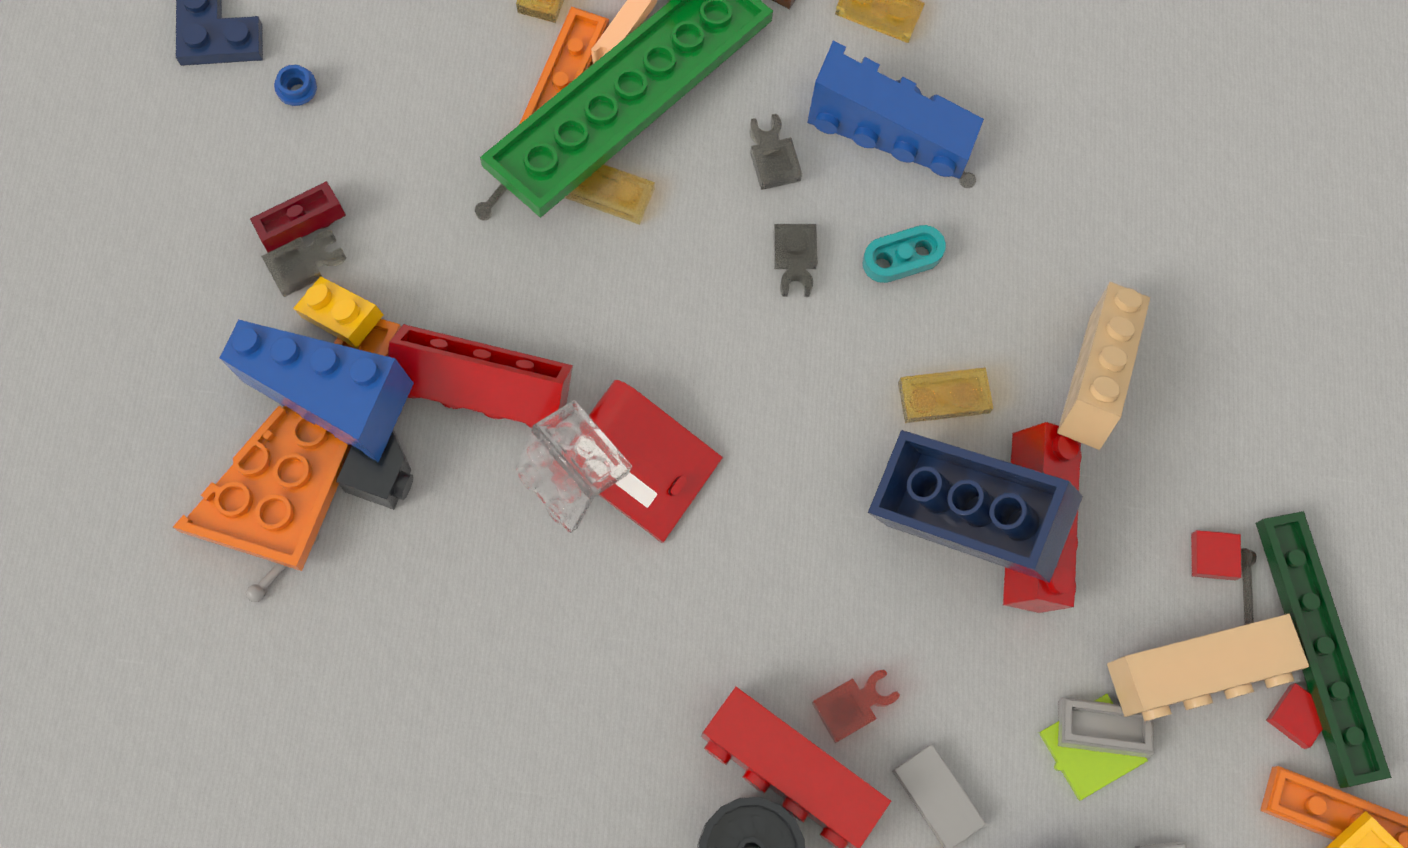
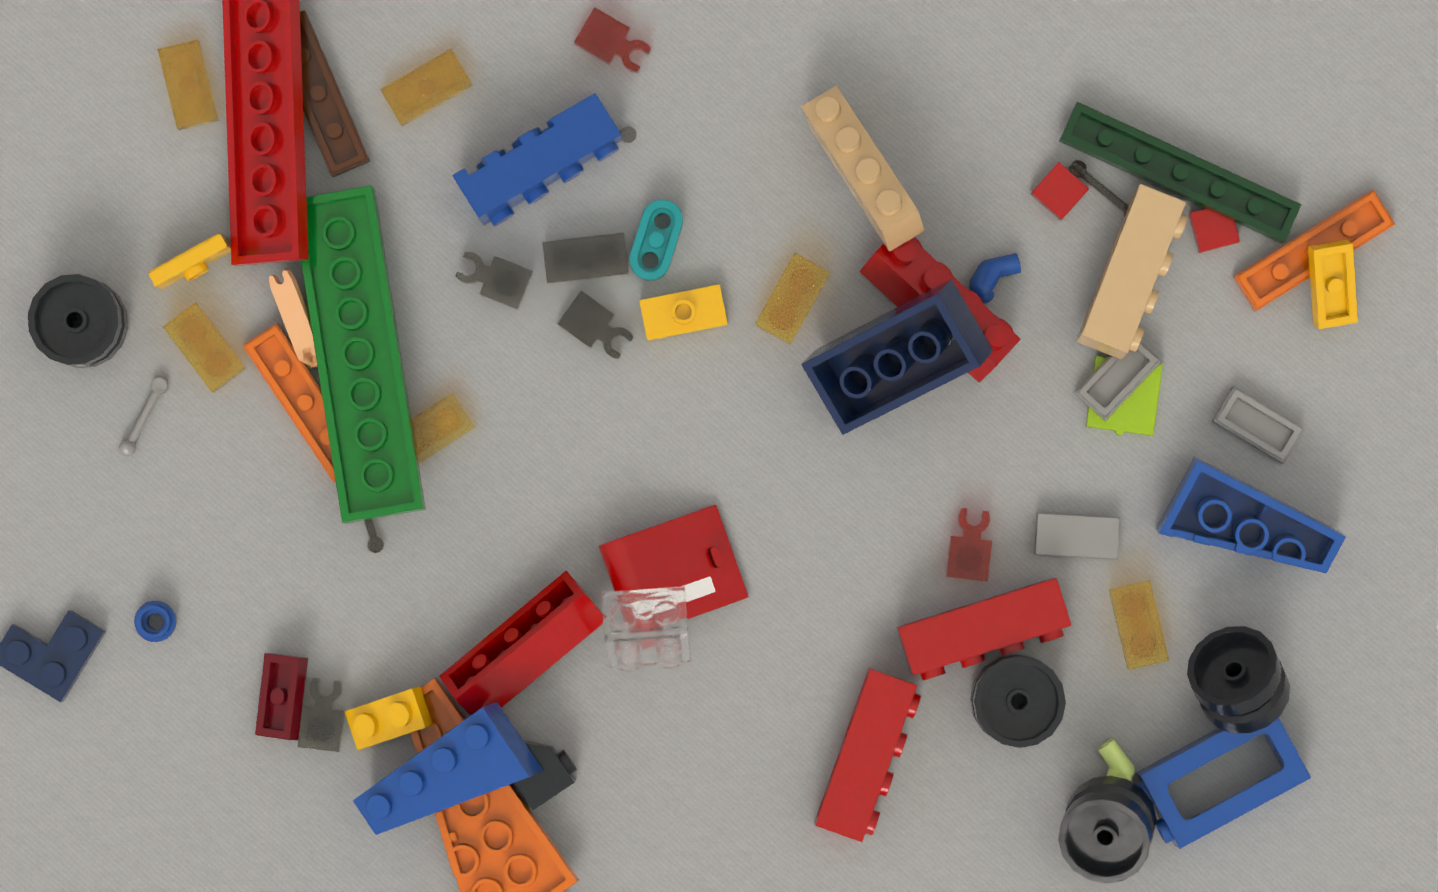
camera: 50 degrees left, 15 degrees up
none -> clear smoke plate [542,233,629,284]
none -> clear red plate [574,7,651,73]
none -> yellow plate [639,284,728,341]
none -> red brick [814,668,921,842]
none -> blue arm [969,253,1021,304]

